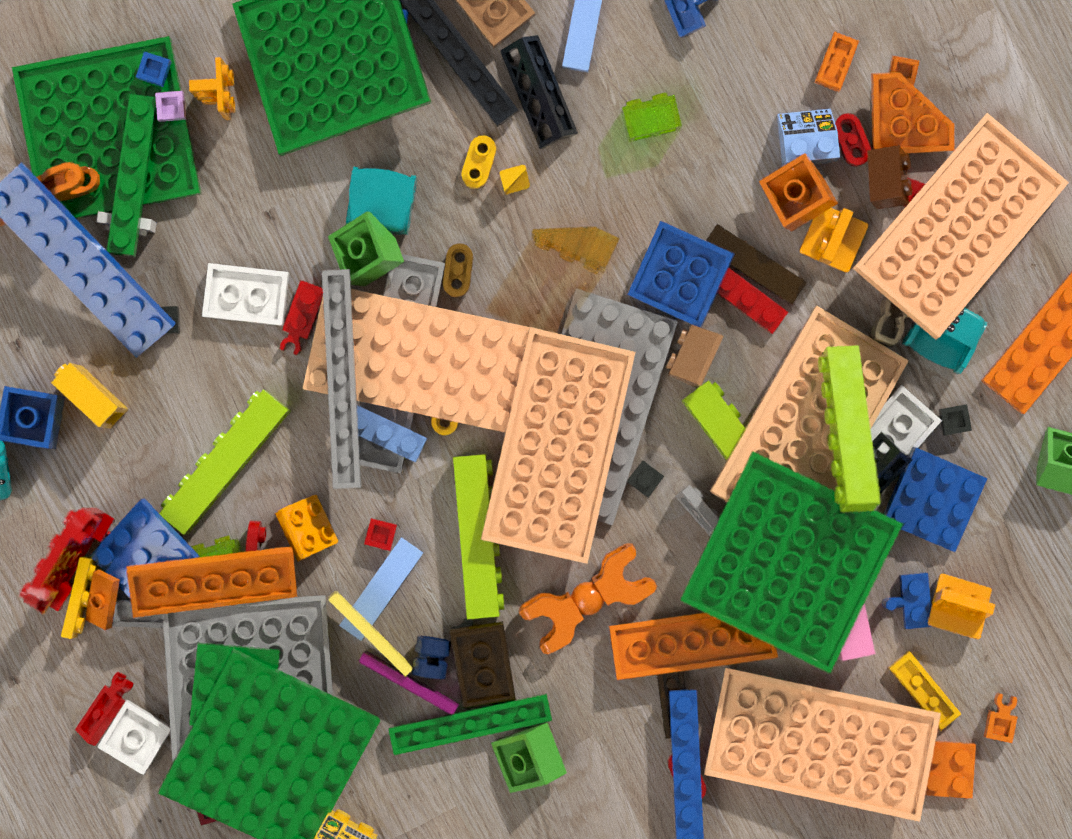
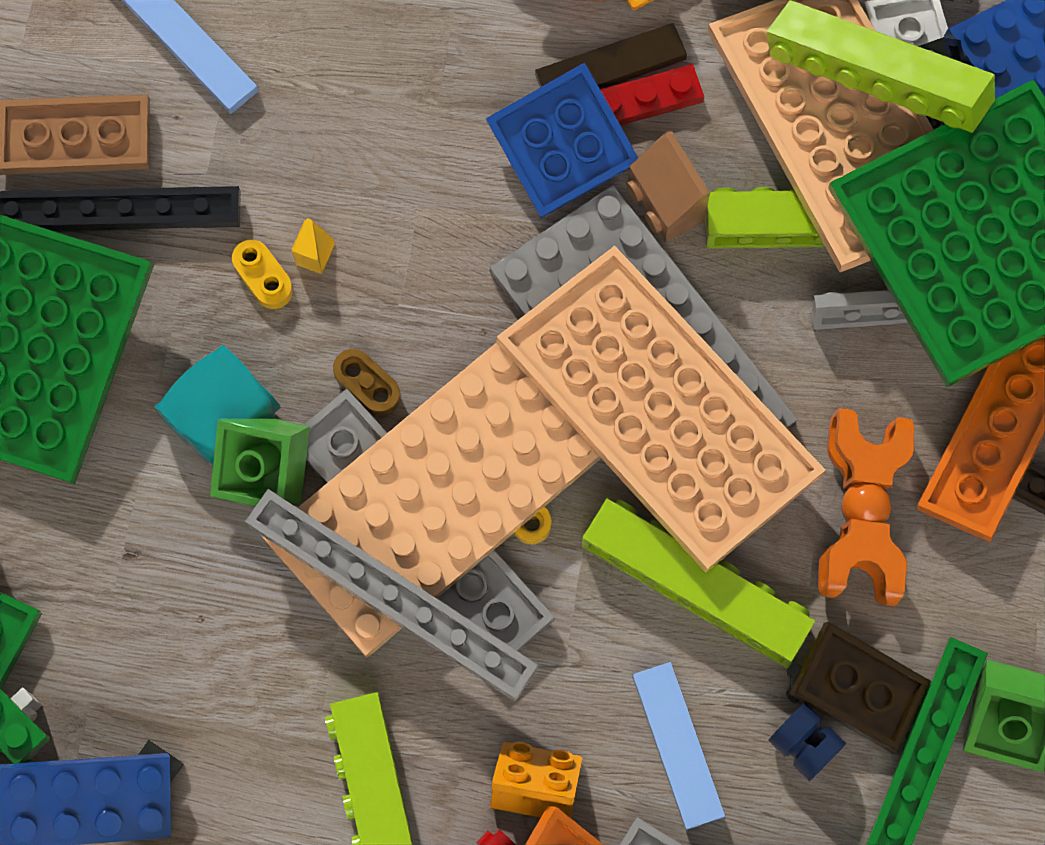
camera: 55 degrees left, 15 degrees down
white plate [202,263,289,326] -> none
red plate [280,280,323,356] -> none
light yellow tile [328,591,412,677] -> none
medium blue plate [357,405,428,462] -> none
magenta tile [359,651,459,715] -> none
red plate [364,518,397,551] -> none
black fence [500,35,578,149] -> none
clear yellow slope [531,227,620,275] -> none
clear neon green brick [621,93,682,143] -> none
pearl dark grey plate [627,460,664,498] -> none

